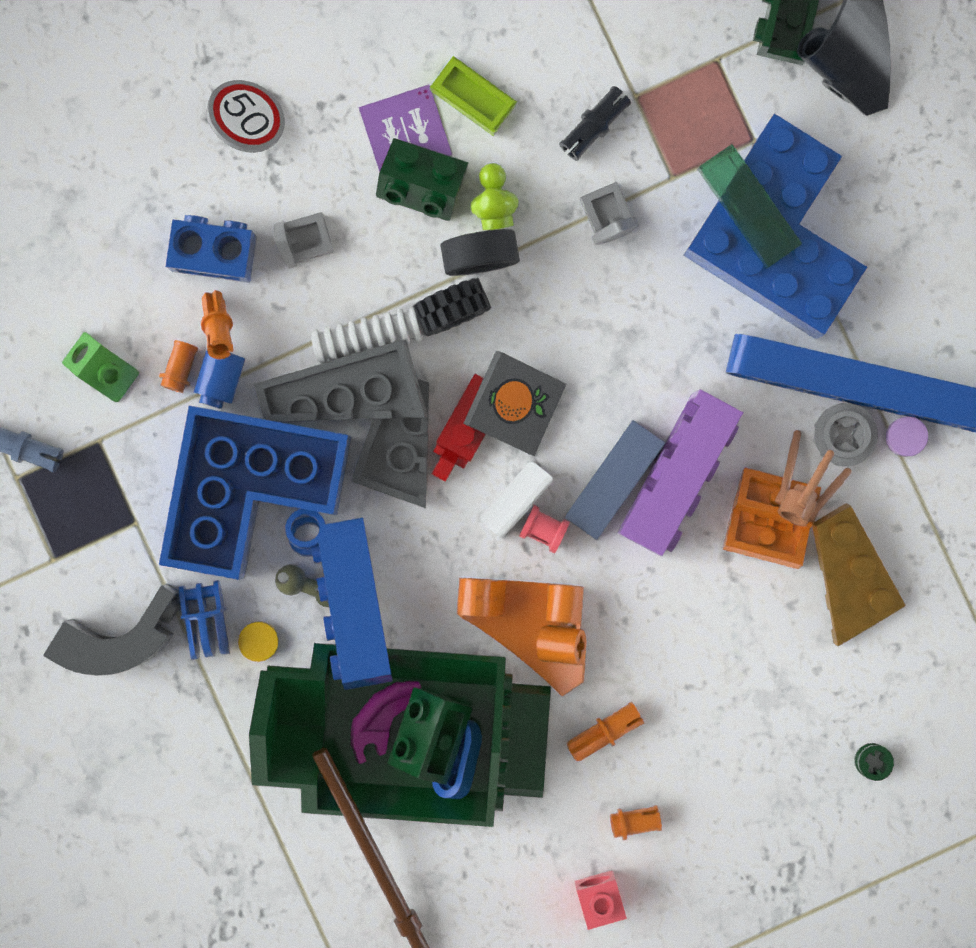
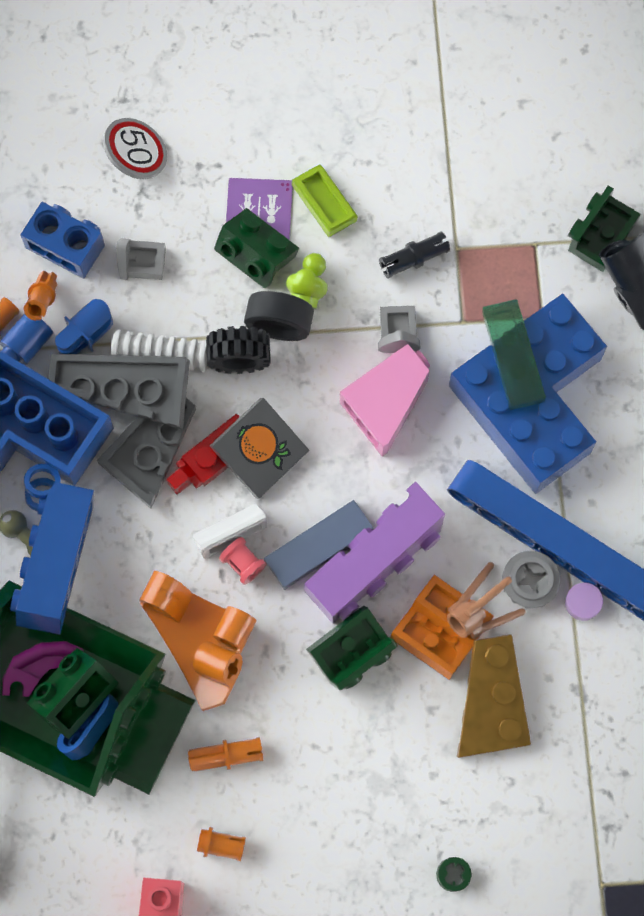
camera: 20 degrees right, 15 degrees down
none -> blue arm [55,299,113,354]
none -> dark green bracket [306,605,398,691]
none -> bright pink slope [340,344,430,456]

